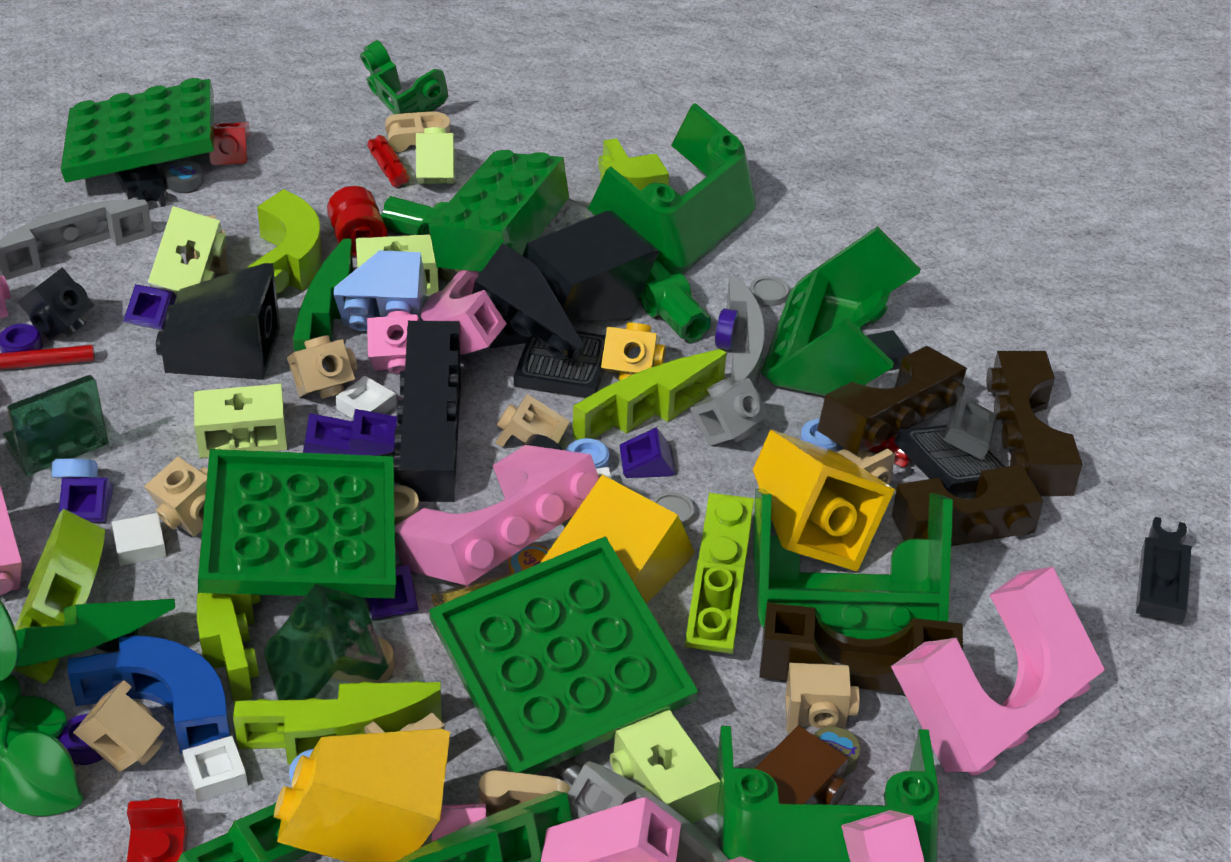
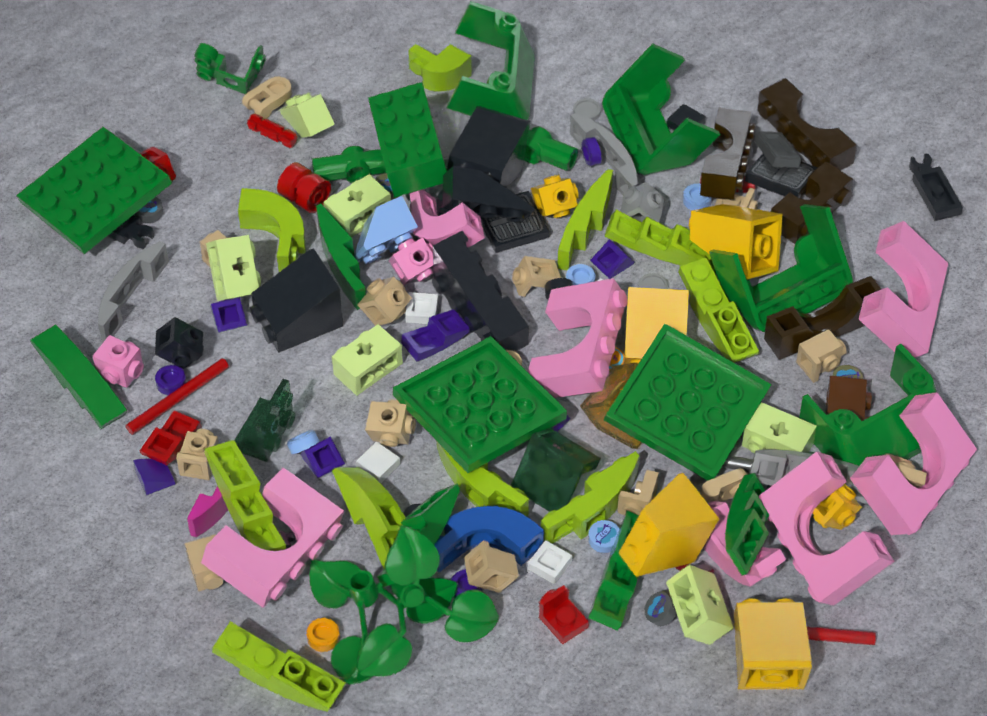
camera: 30 degrees left, 10 degrees up
none -> lime slope [604,209,716,273]

